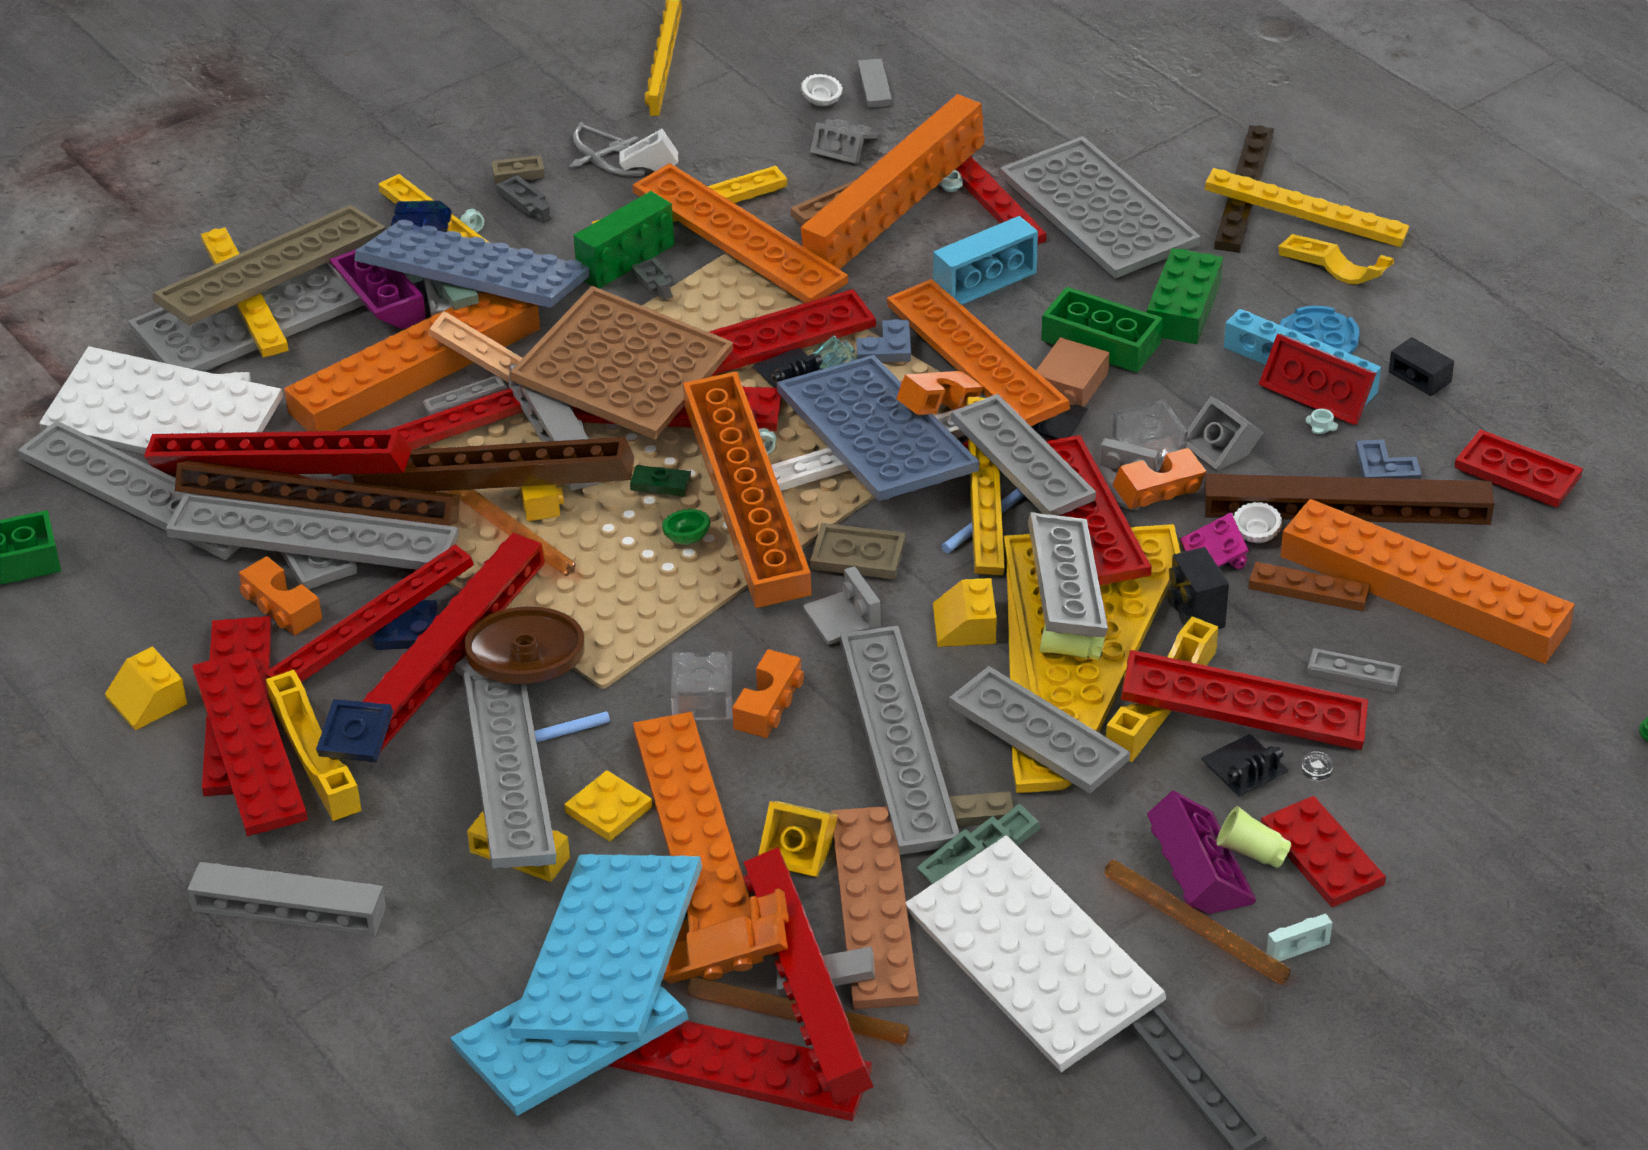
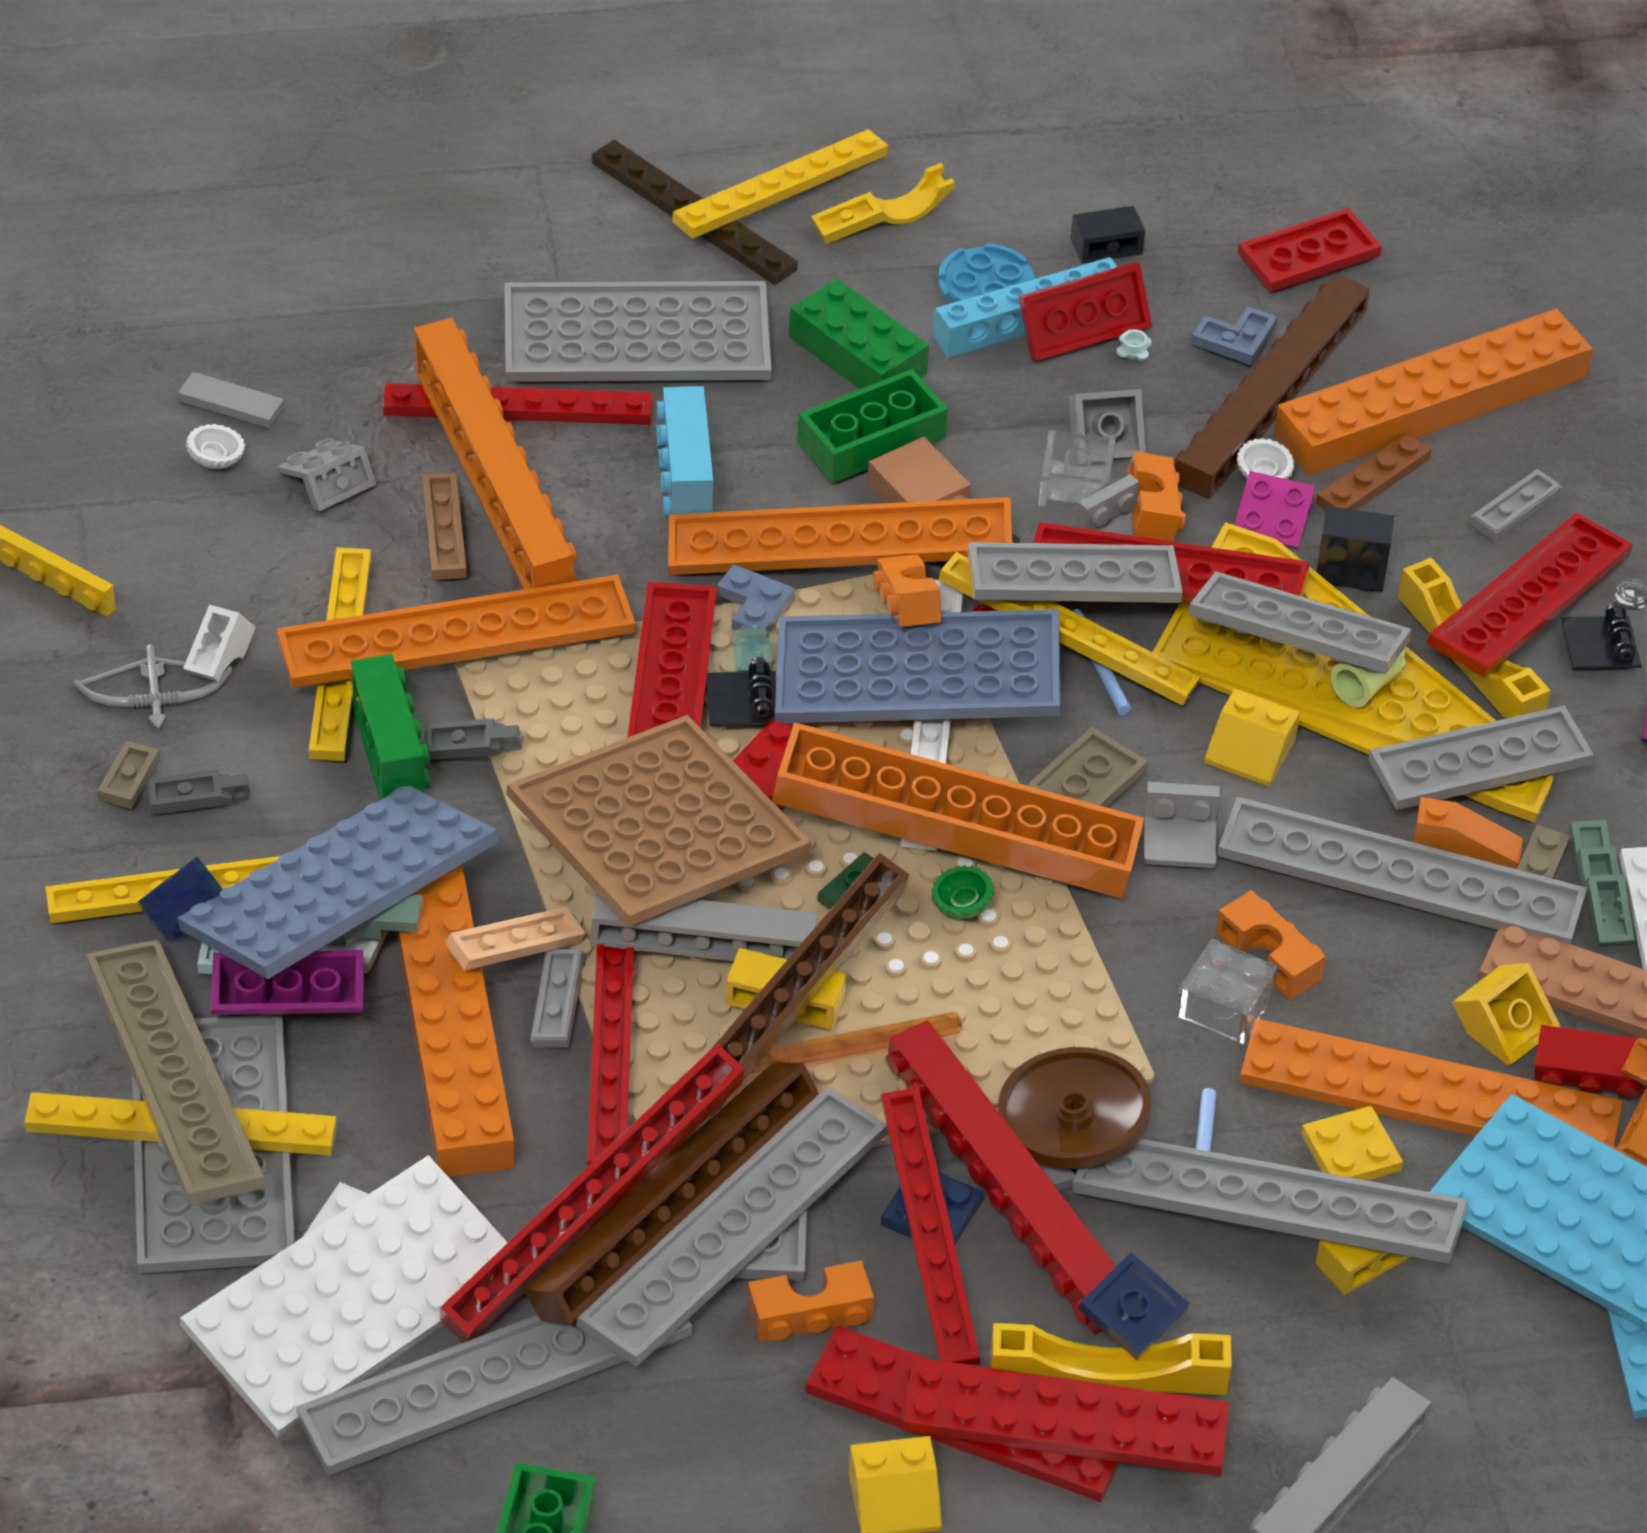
camera: 65 degrees left, 5 degrees up
light aqua plate [460,209,484,233] -> none
none -> orange slope [1413,797,1523,869]

